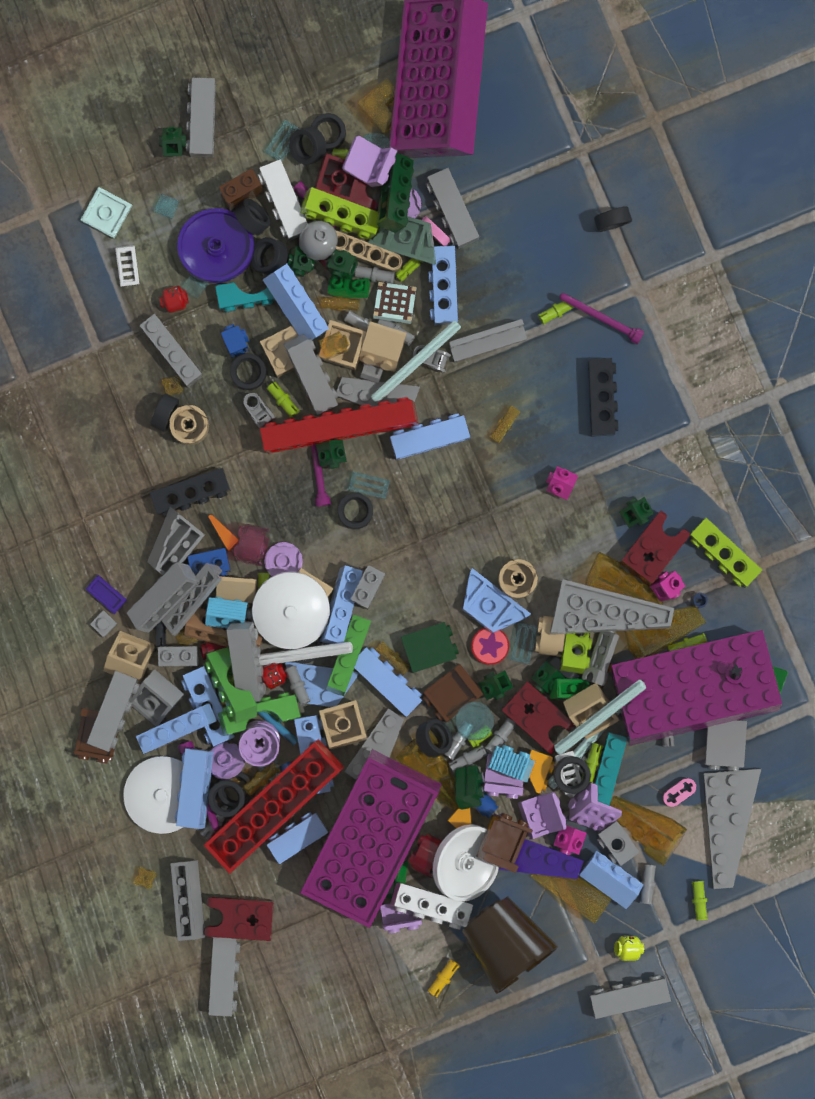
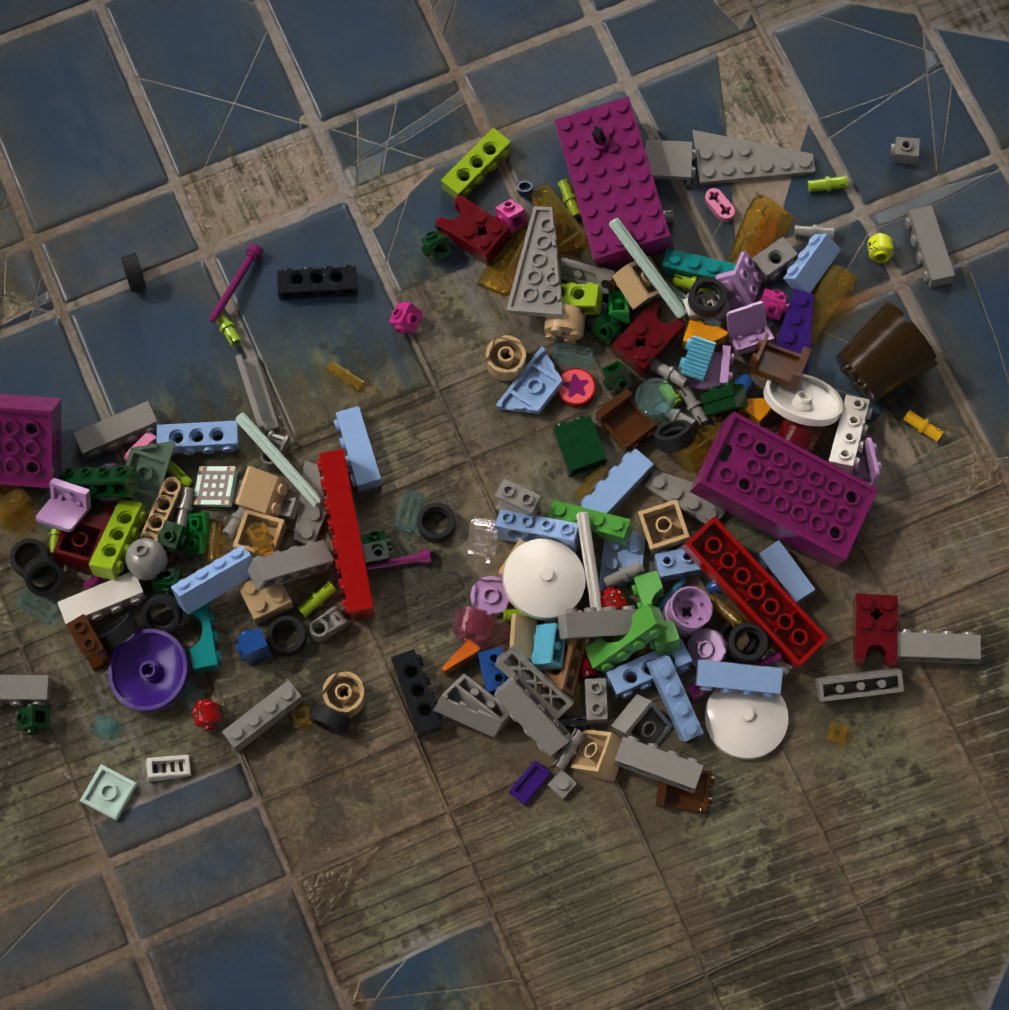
camera: 85 degrees left, 15 degrees down
none -> clear bracket [467,517,498,564]
none -> light grey pin [553,728,586,771]
none -> light grey brick [890,137,920,165]

